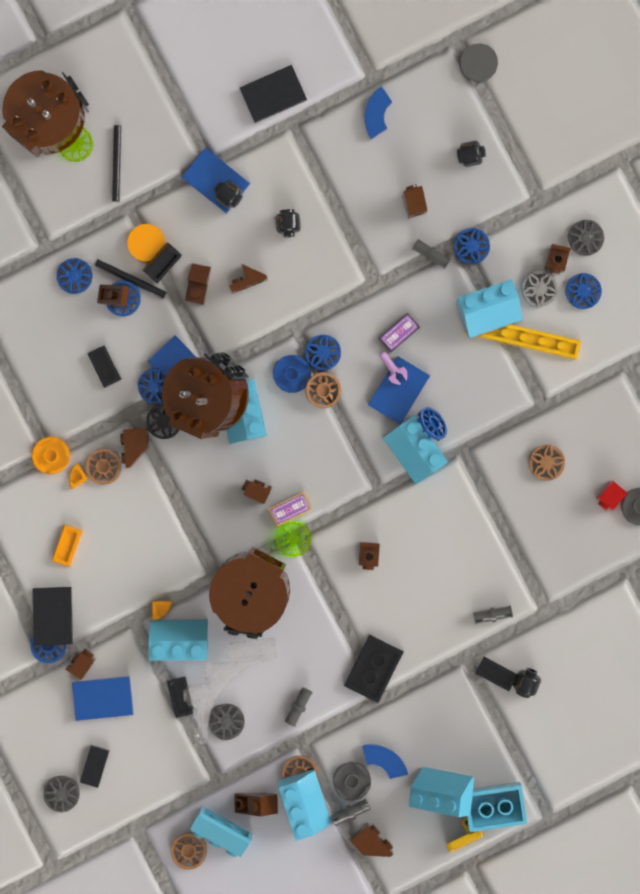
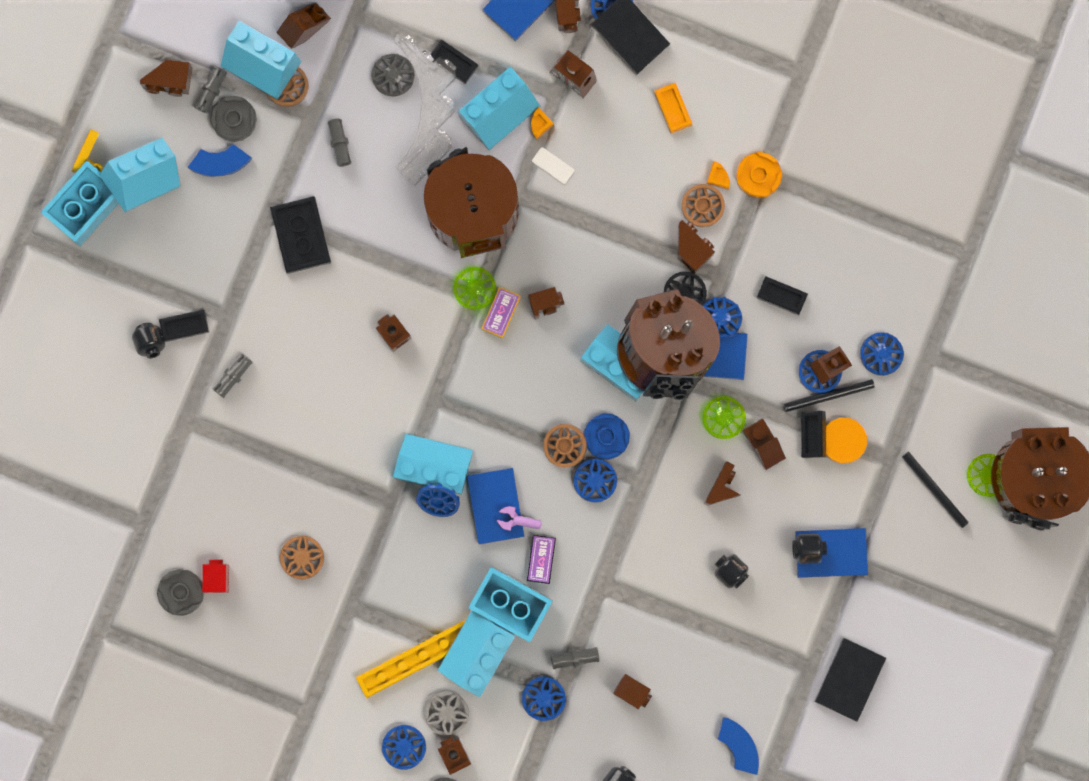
camera: 135 degrees right, 5 degrees down
none -> medium azure slope [468,567,553,642]
none -> white sticker [532,147,575,184]
none -> reddish brown torso [549,50,597,99]
none -> clear neon green wheel [702,396,746,439]

